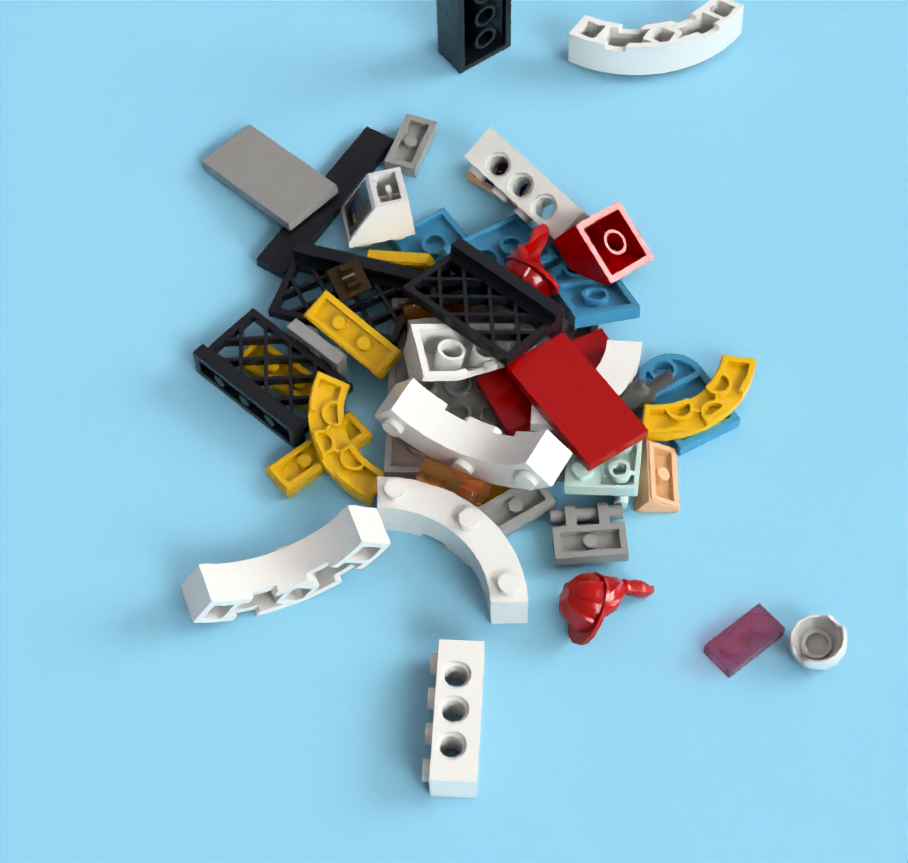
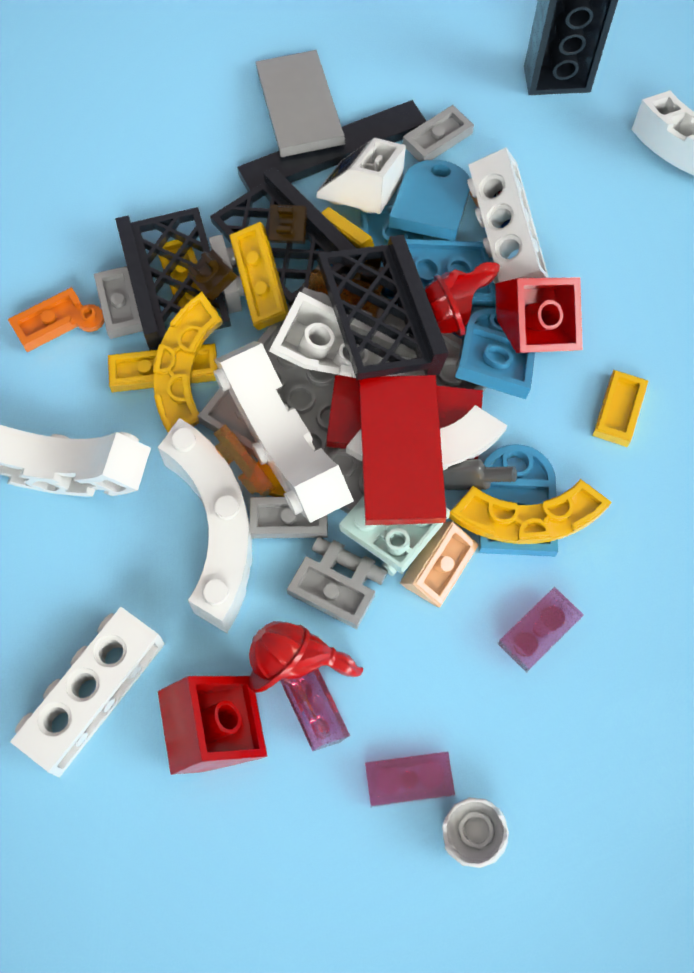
camera: 30 degrees right, 10 degrees up
none -> orange hinge [8,287,104,352]
none -> light grey plate [94,266,143,339]
none -> red slope [158,676,267,775]
none -> dark brown tile [188,249,238,301]
none -> clear pink plate [280,669,350,751]
none -> dark azure tile [388,160,470,241]
none -> clear pink plate [498,587,584,673]
none -> yellow tile [592,370,648,447]

